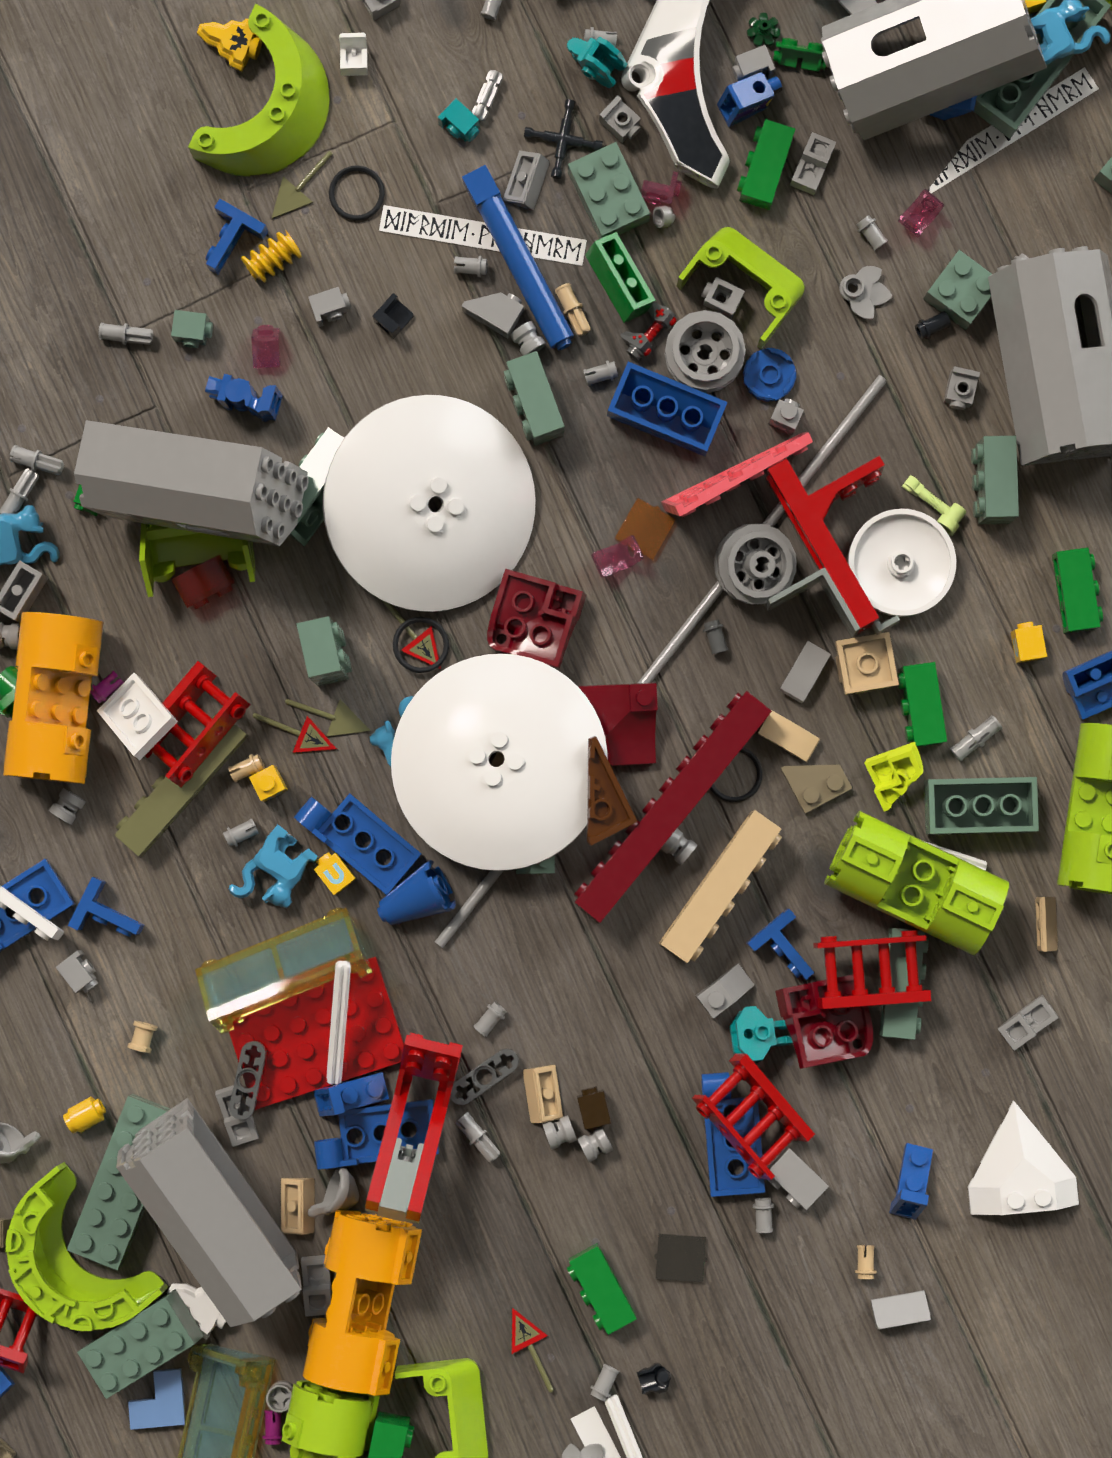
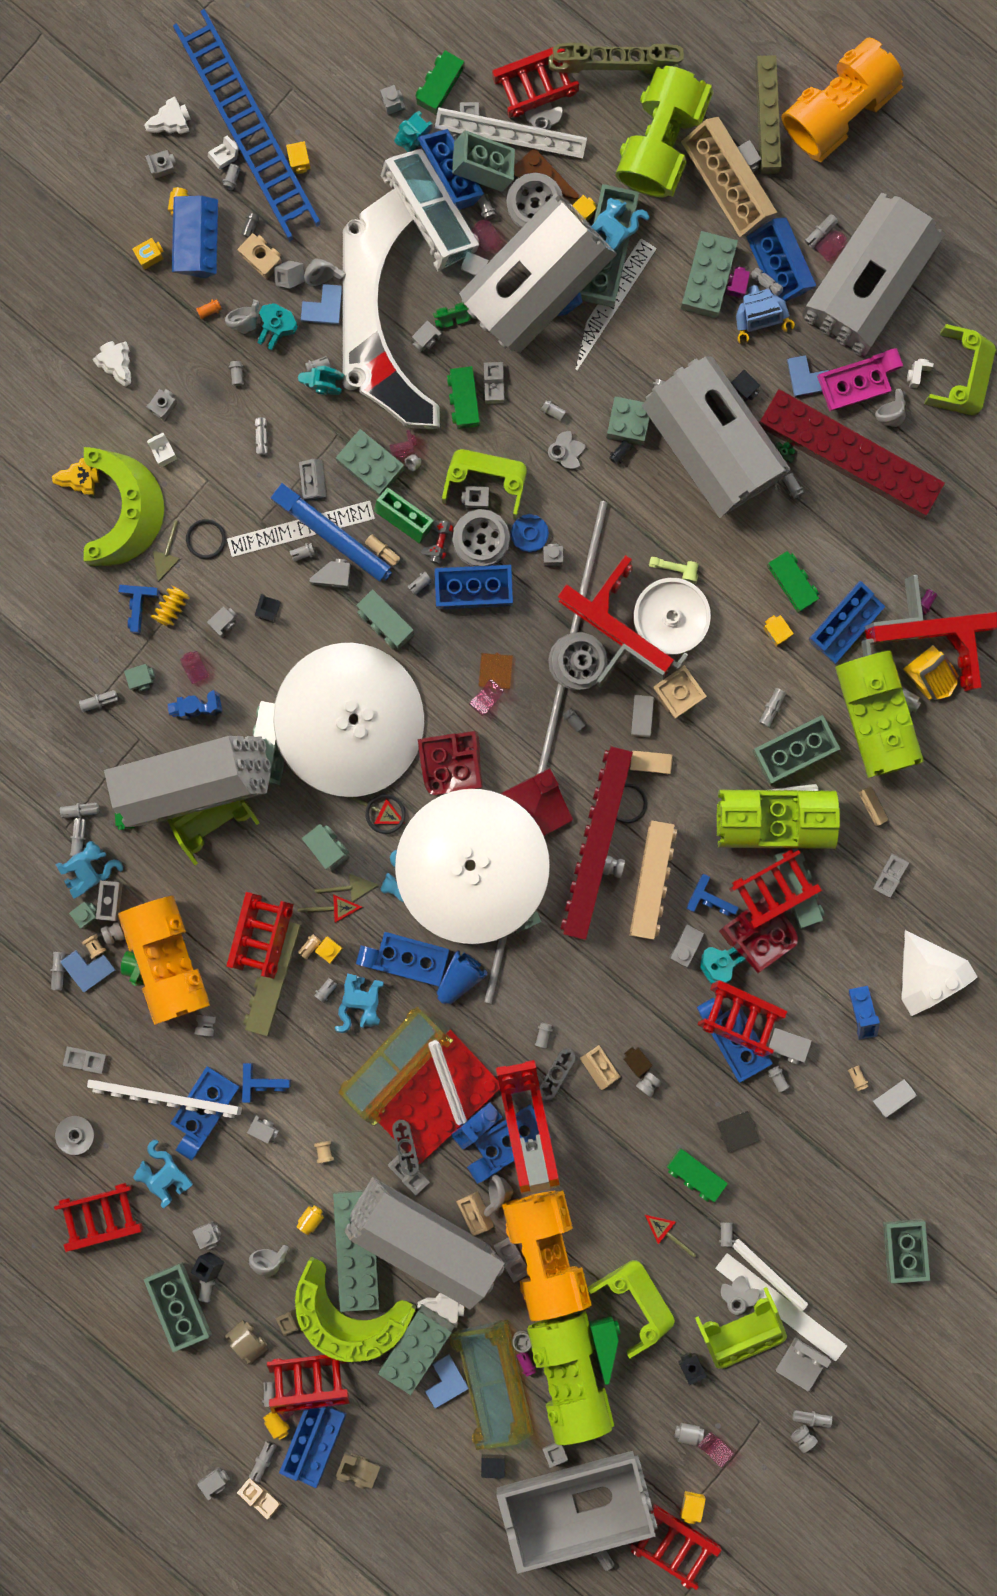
camera: 20 degrees left, 0 degrees up
magenta pin [90,670,124,703] -> none
white plate [97,673,178,760] -> none
clear red brick [172,554,235,610] -> none
yellow brick [314,852,357,895] -> none
teal brick [438,98,480,142] -> none
light grey axle [455,1112,500,1163] -> none
light grey wheel [510,321,546,356] -> none
black piece [524,99,603,179] -> none
light grey wheel [543,1115,577,1150] -> none
reddish brown wing [587,736,638,846] -> none
light grey brick [599,95,641,143] -> none
black arm [636,1363,671,1394] -> none
coral wing [661,432,813,517] -> none
blue torso [717,72,782,127] -> none
dark green plant [746,13,780,47] -> none
dark tan wing [780,765,852,814] -> none
neon yellow slope [864,742,924,812] -> none
green brick [897,662,947,747] -> none
clear pink bracket [898,189,944,237] -> none
light grey brick [943,366,980,410] -> none
sand green brick [971,436,1019,524] -> none

